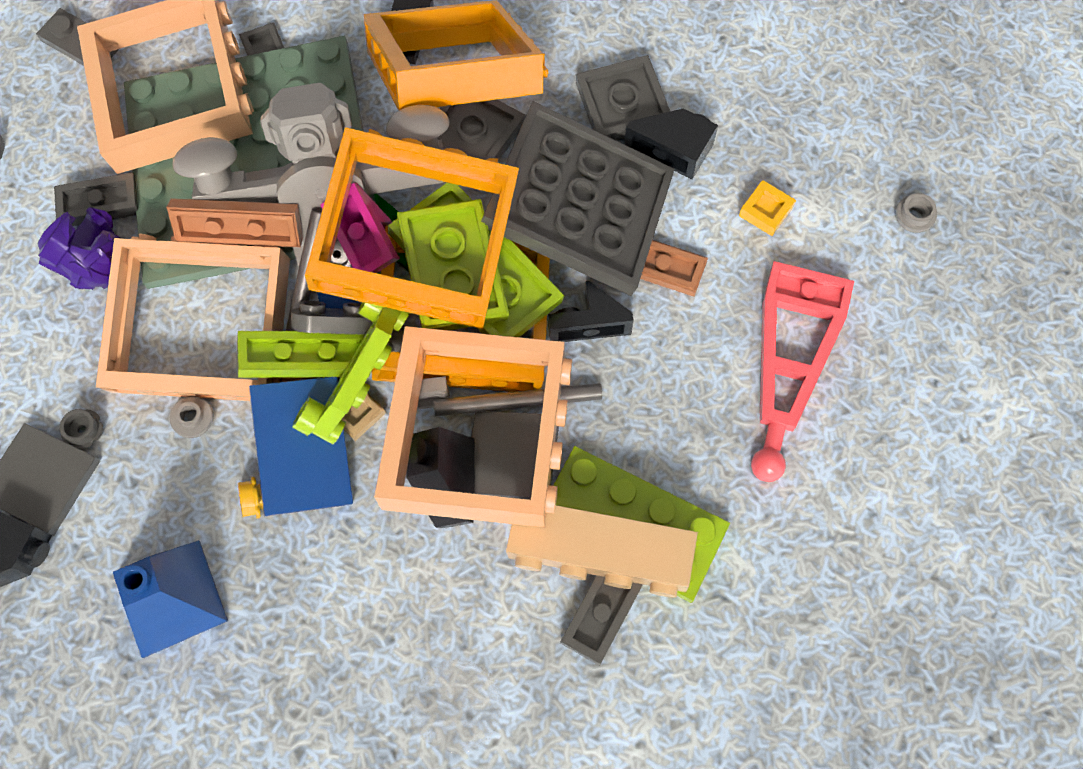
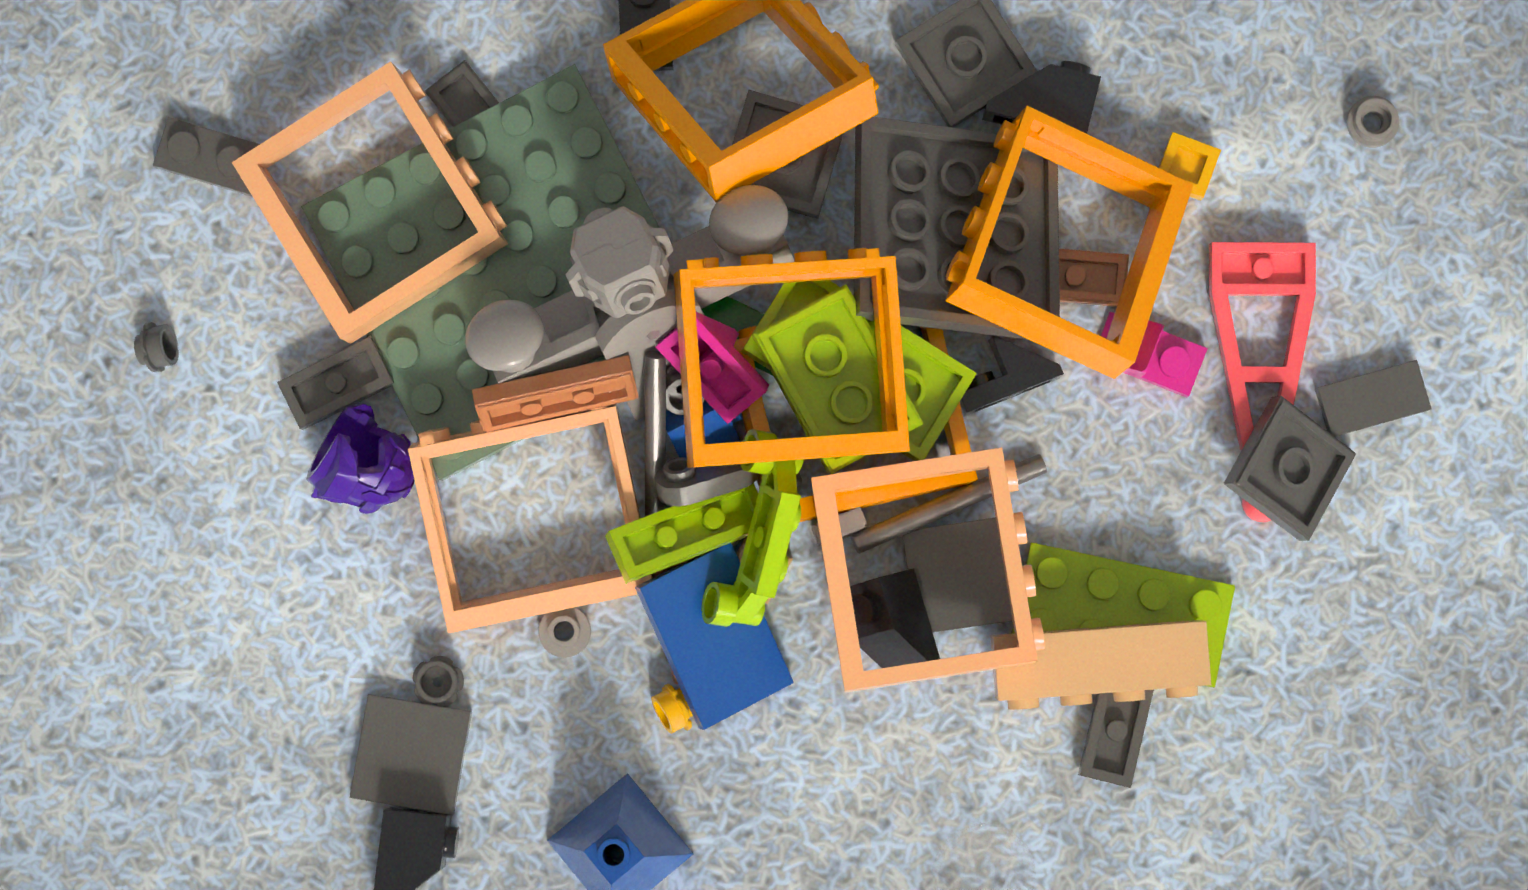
camera: 15 degrees left, 15 degrees up
none -> light orange window [945,106,1193,379]
none -> dark pink slope [1100,312,1208,398]
none -> dark grey tile [1223,396,1356,541]
none -> dark grey tile [1315,360,1432,437]

